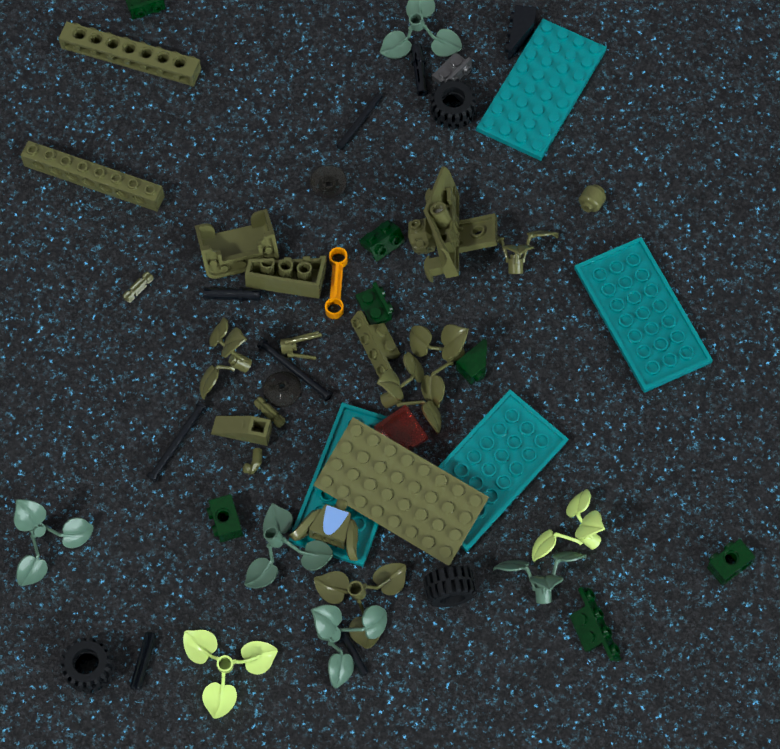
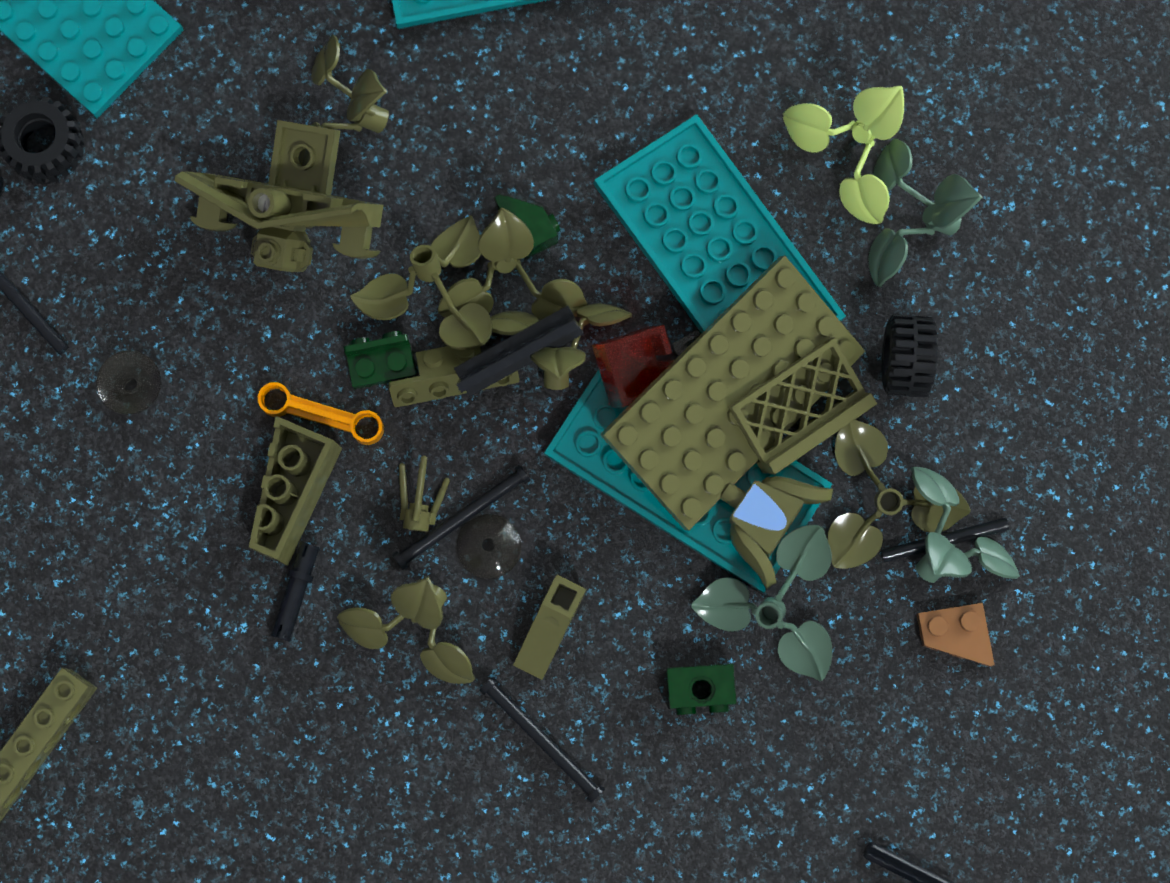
camera: 80 degrees left, 15 degrees up
olive axle [123,271,154,303] -> none
yellowish green plant [183,630,278,719] -> none
olive windscreen [195,209,279,279] -> none
olive arm [243,448,262,475] -> none
olive axle [254,397,286,428] -> none
dark green bracket [359,220,405,262] -> none
dark green bracket [569,587,621,662] -> none
none -> olive plant [351,215,492,350]
none -> black fence [454,305,584,397]
none -> olive fence [729,338,877,474]
none -> medium nougat wing [916,603,995,667]

